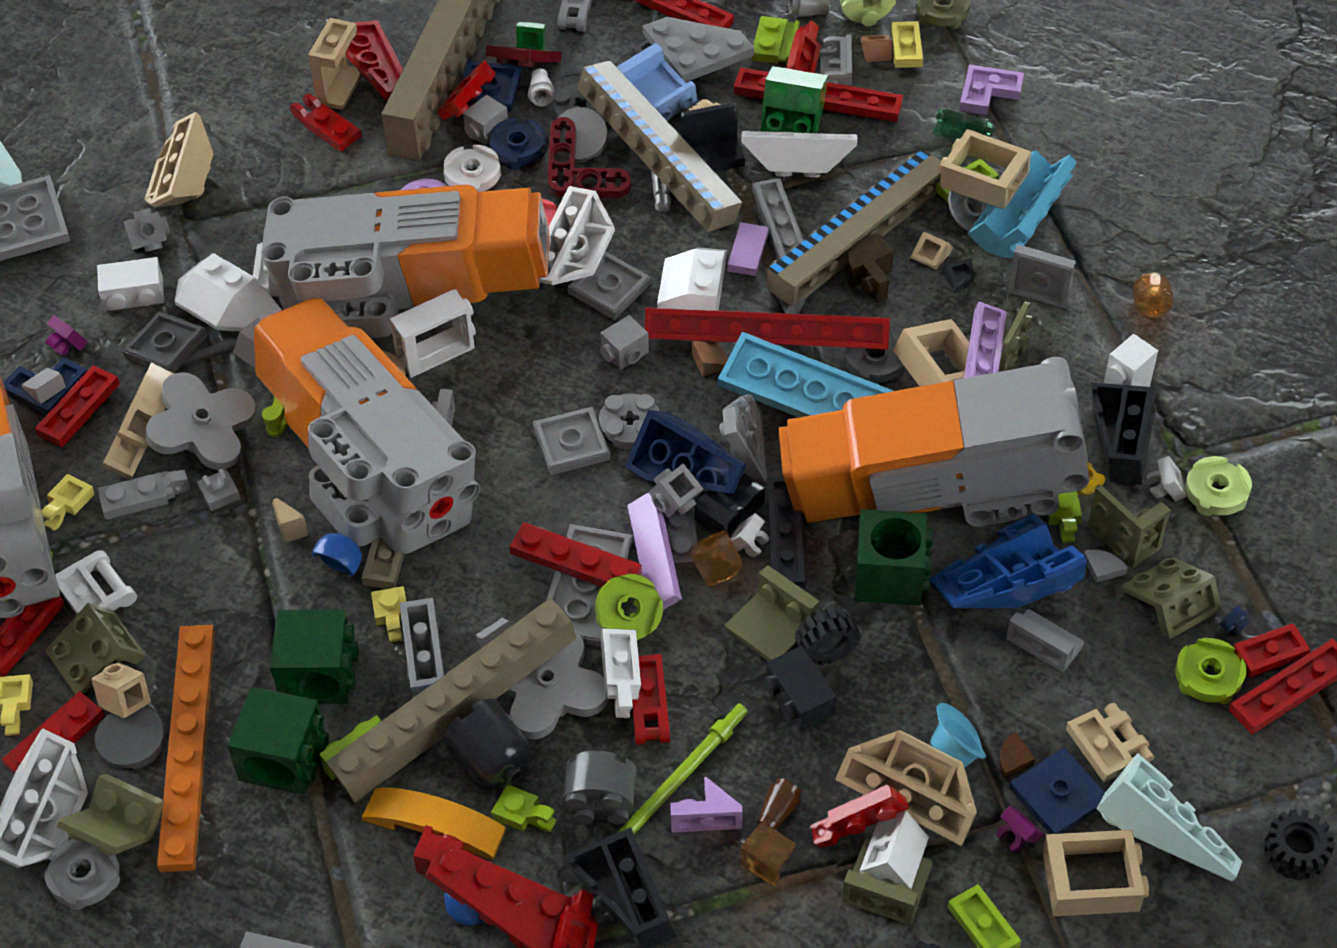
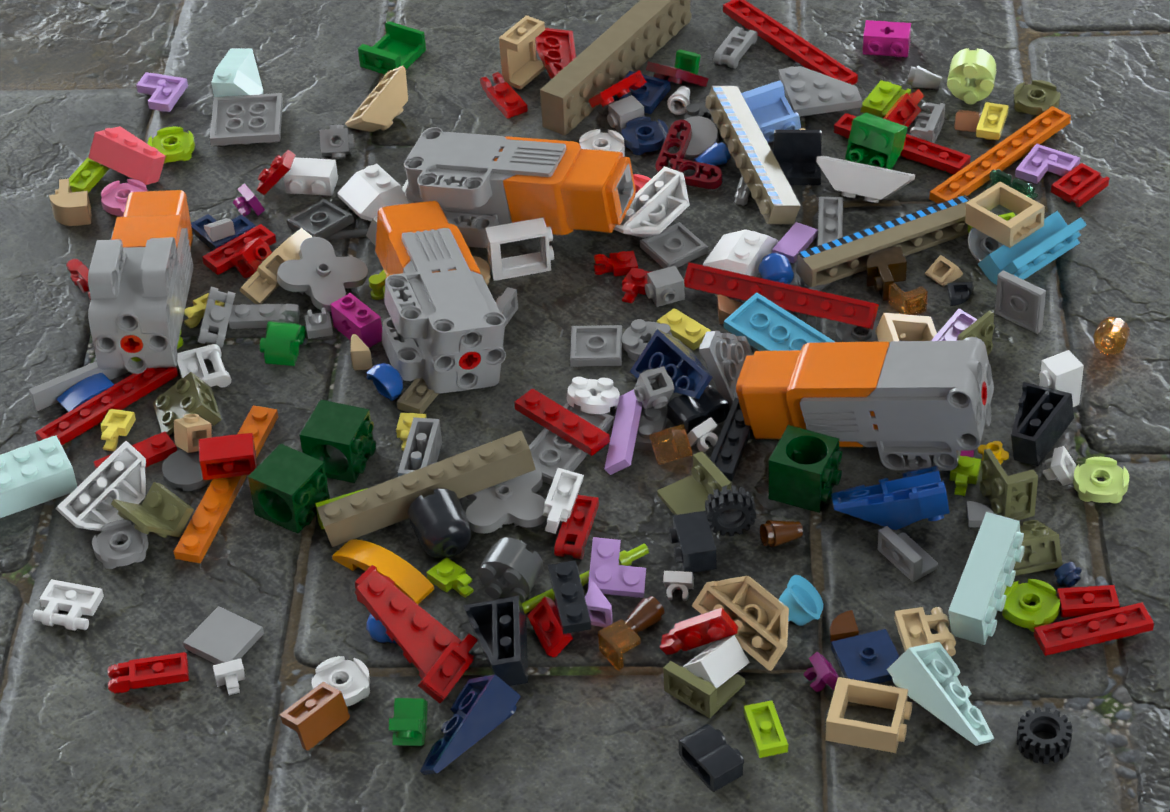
camera: 20 degrees right, 10 degrees down
lime plate [595,574,663,640] -> none
none -> light grey plate [197,287,235,348]
none -> red brick [199,433,257,480]
none -> red brick [230,237,272,279]
none -> red plate [257,150,296,195]
none -> green cylinder [260,321,307,366]
none -> dark pink brick [330,293,382,348]
none -> green panel [358,21,426,74]
none -> red plate [527,597,573,658]
none -> black plate [548,560,591,634]
none -> white plate [567,377,620,414]
none -> lavender plate [588,537,646,598]
none -> red plate [594,251,638,276]
none -> red plate [622,267,649,303]
none -> light yellow plate [657,308,711,350]
none -> white tile [663,571,694,601]
none -> blue cone [694,142,731,166]
none -> blue head [758,253,794,284]
none -> reddish brown cone [760,520,803,548]
none -> clear orange panel [888,283,928,315]
none -> orange plate [929,106,1071,204]
none -> light aqua brick [948,512,1025,645]
none -> red plate [1051,163,1110,208]

